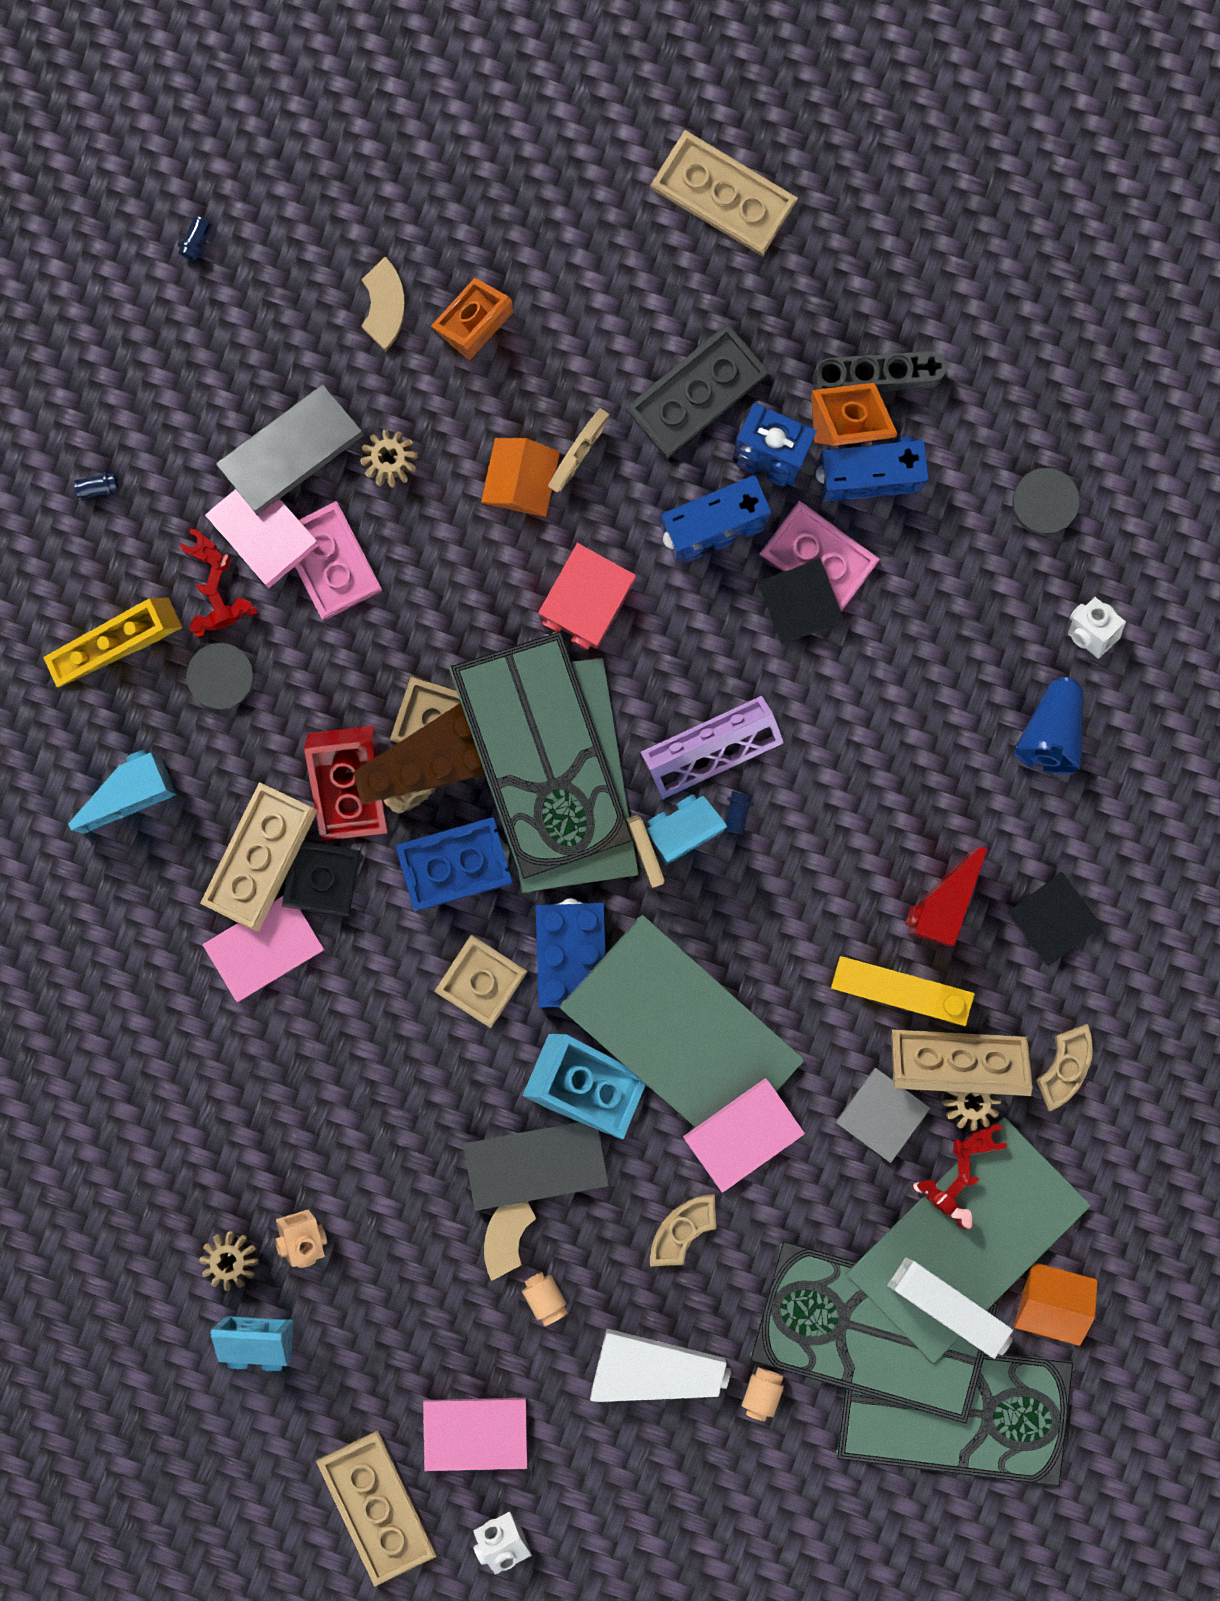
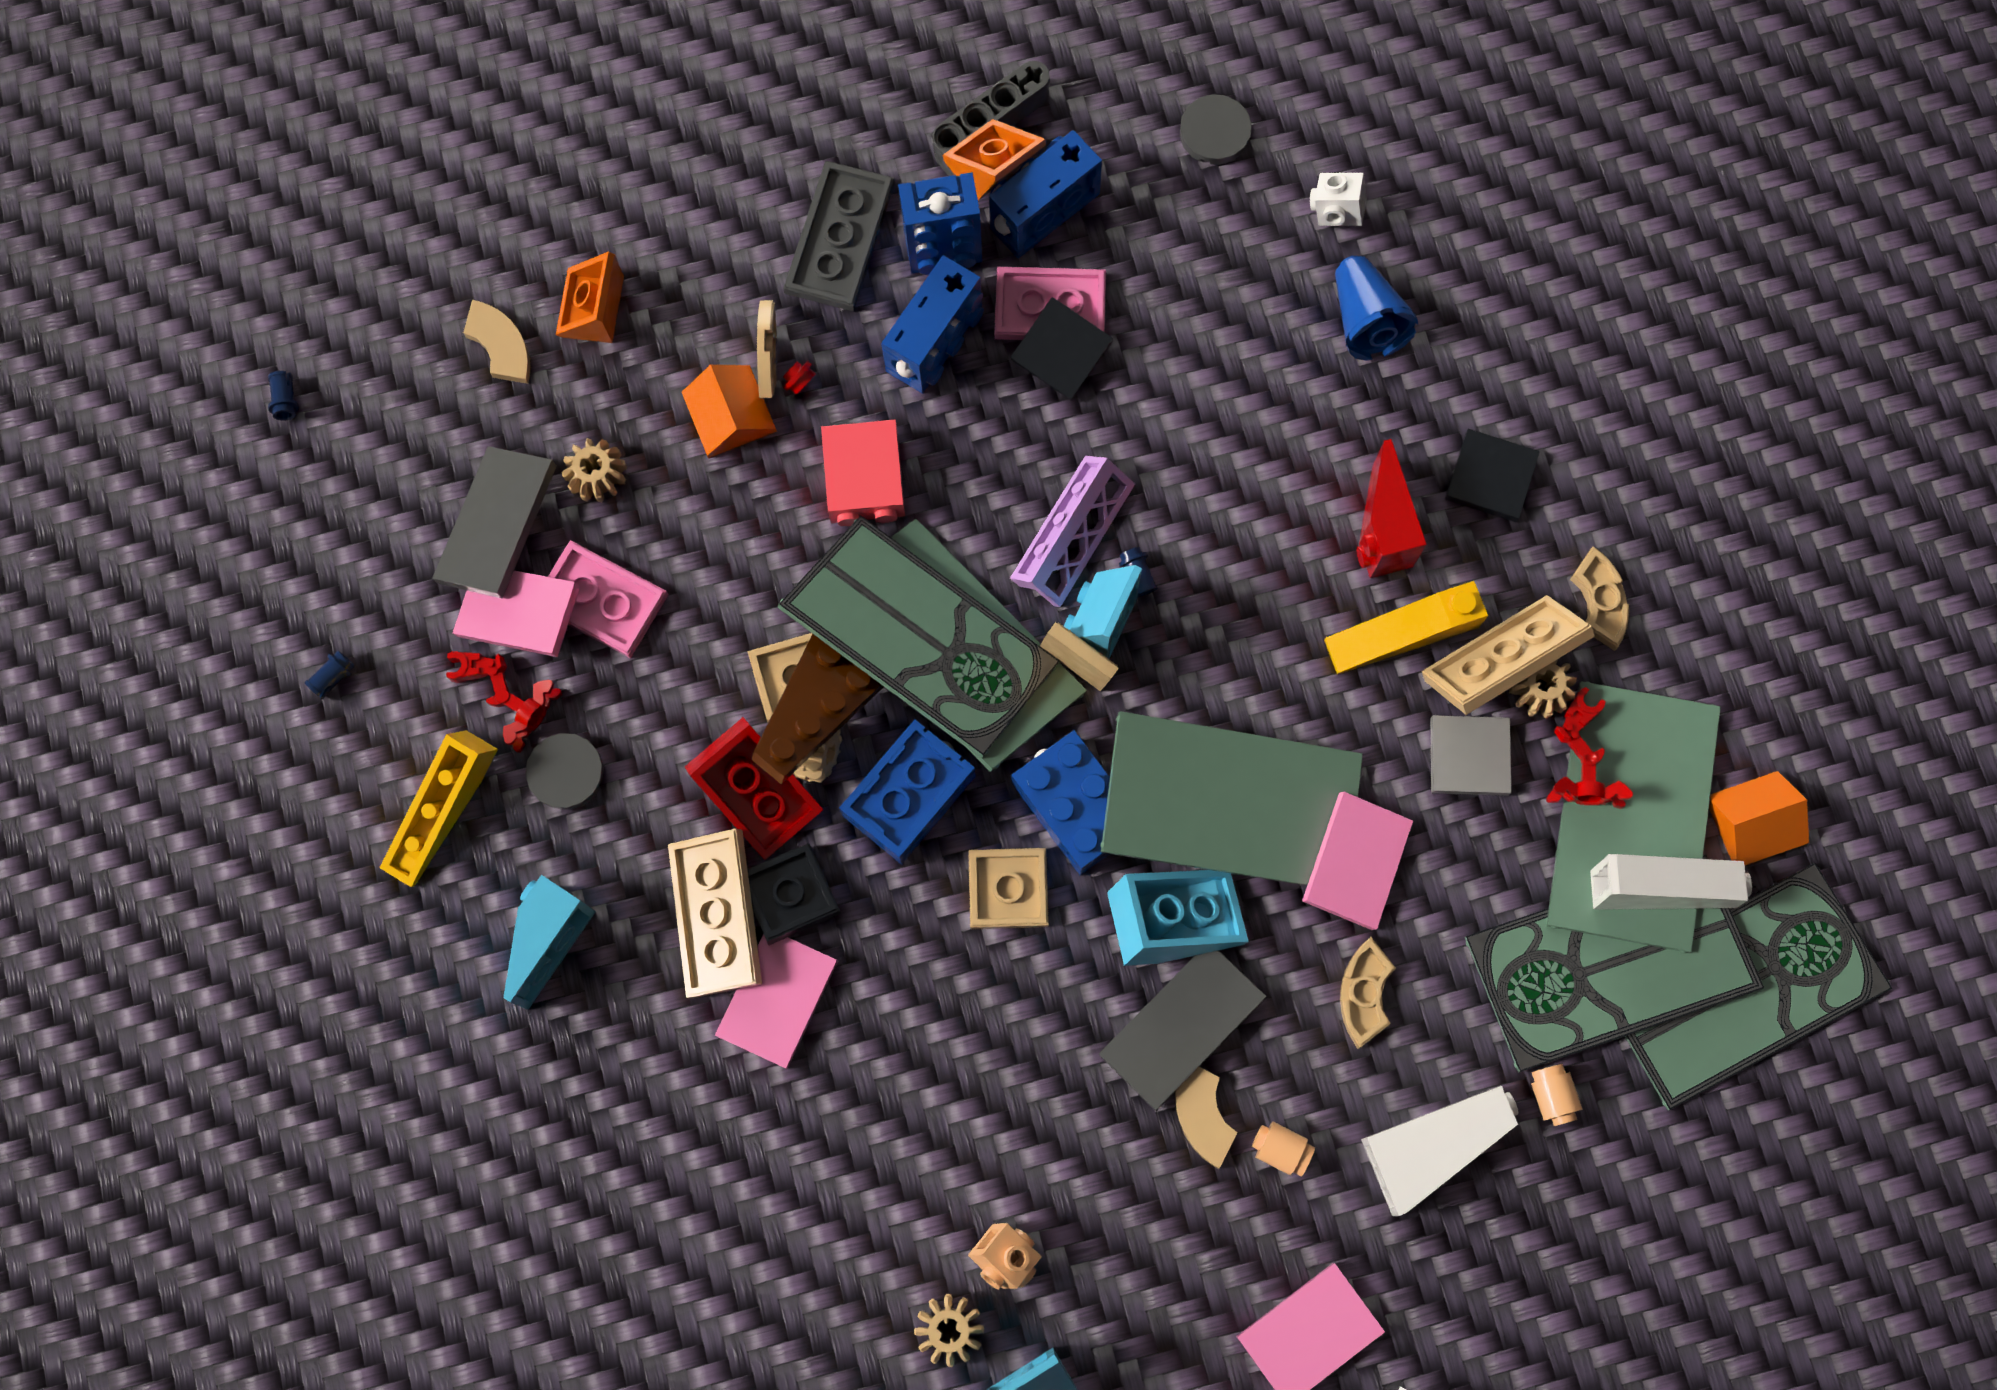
camera: 30 degrees left, 10 degrees down
tan tile [650,130,798,257] -> none
none -> red plate [782,361,816,395]

